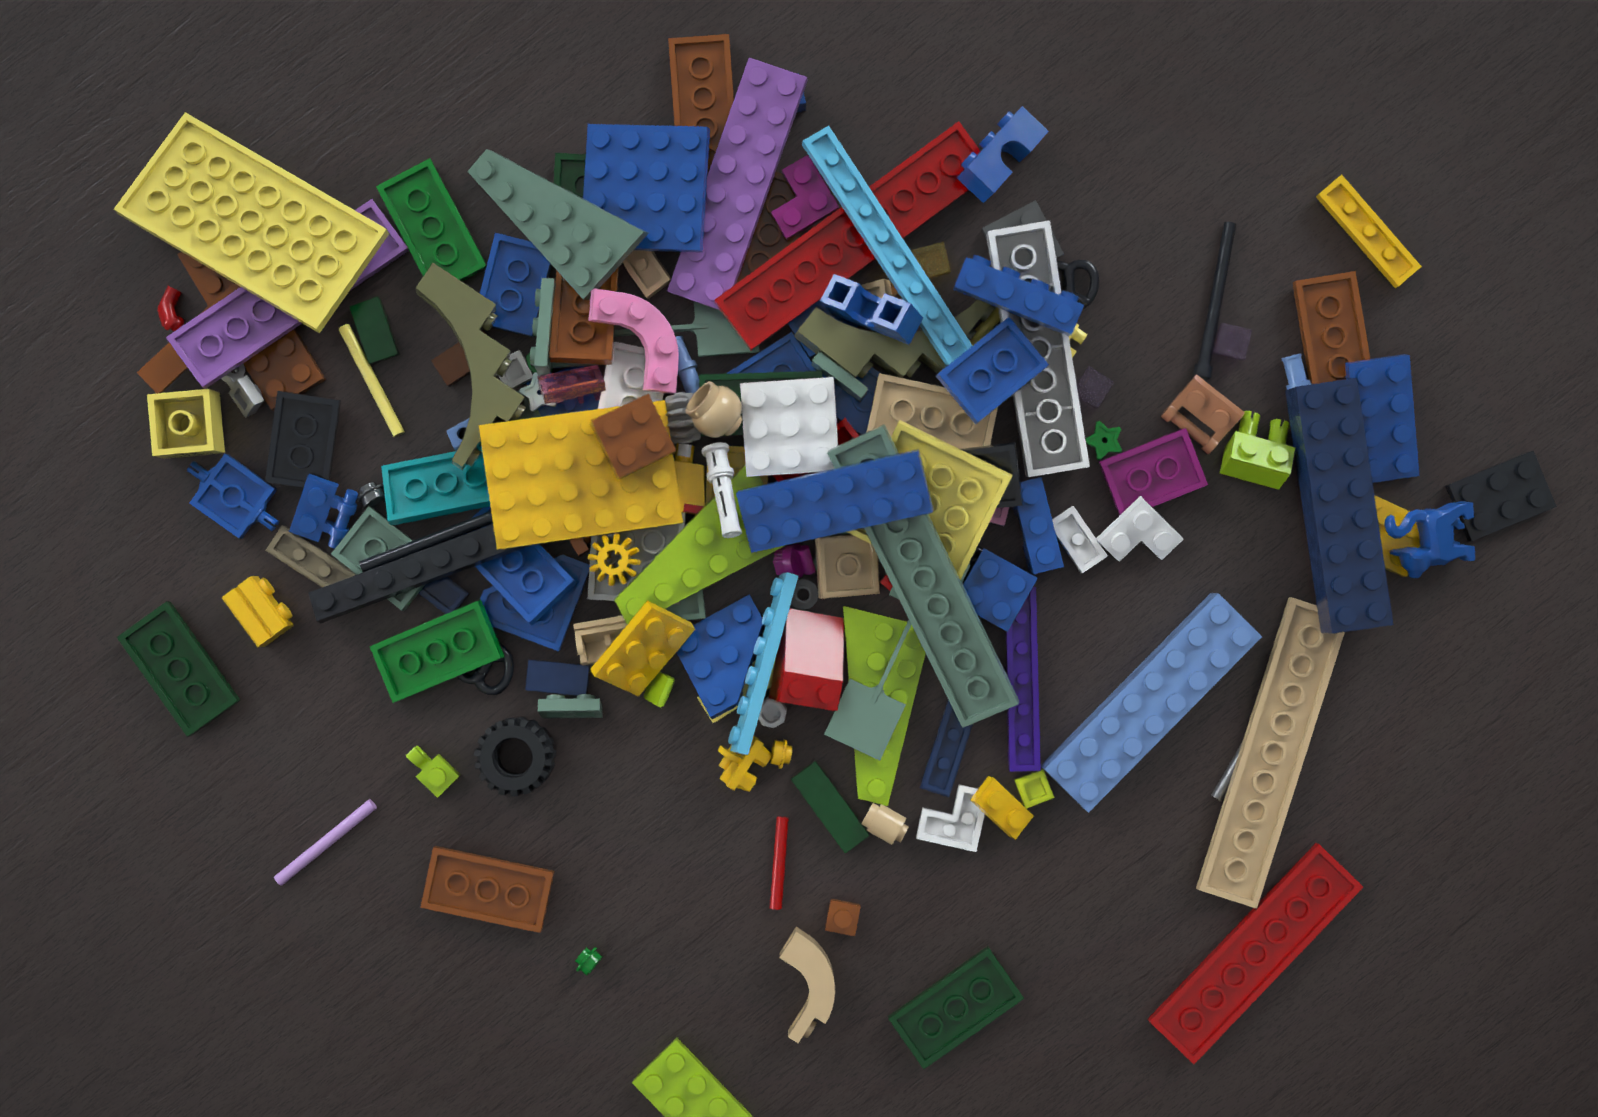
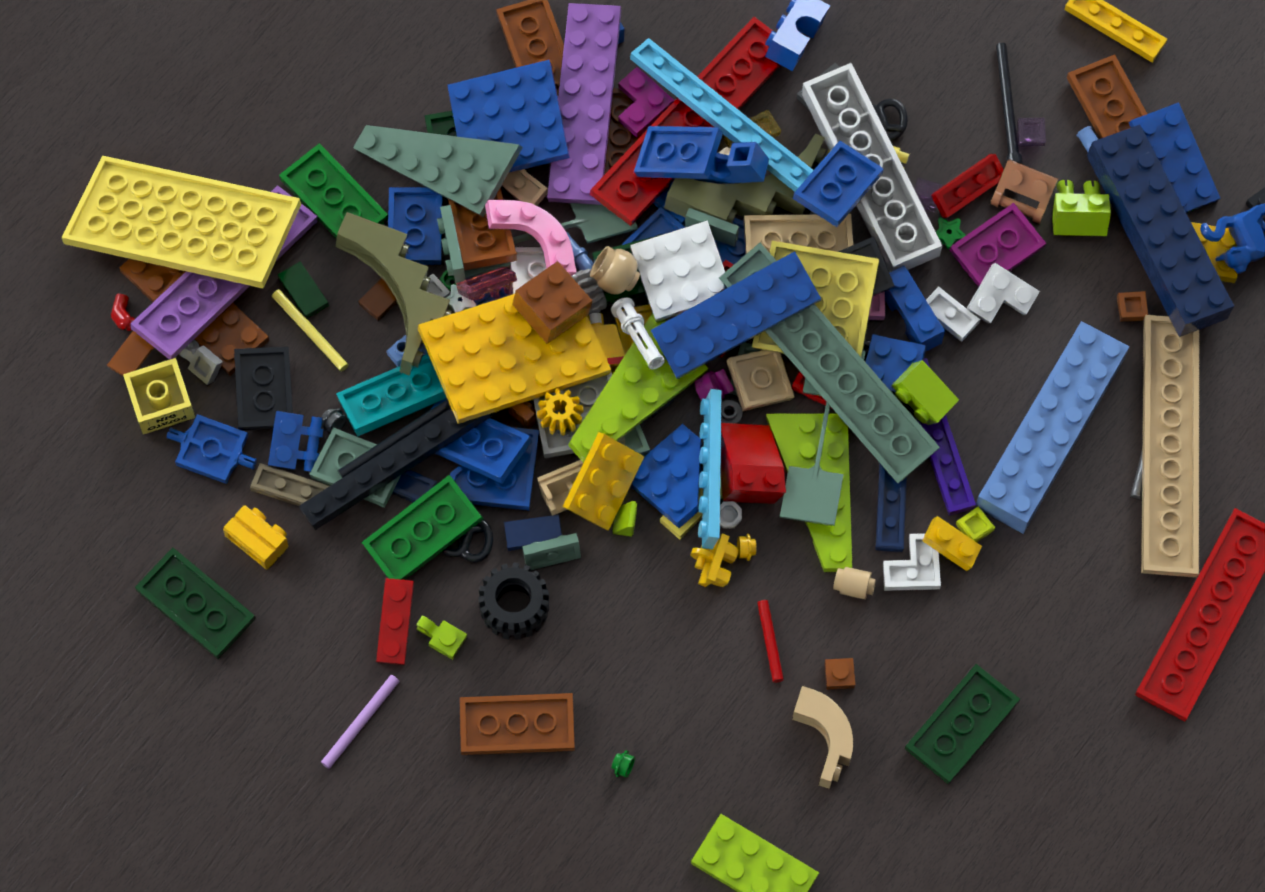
camera: 15 degrees left, 20 degrees down
dark green tile [791,761,870,853] -> none
blue brick [953,255,1084,336] -> none
none -> red plate [376,578,414,665]
none -> blue plate [634,126,723,179]
none -> lime brick [891,360,959,425]
none -> red plate [931,154,1004,218]
none -> dark orange plate [1117,291,1148,322]

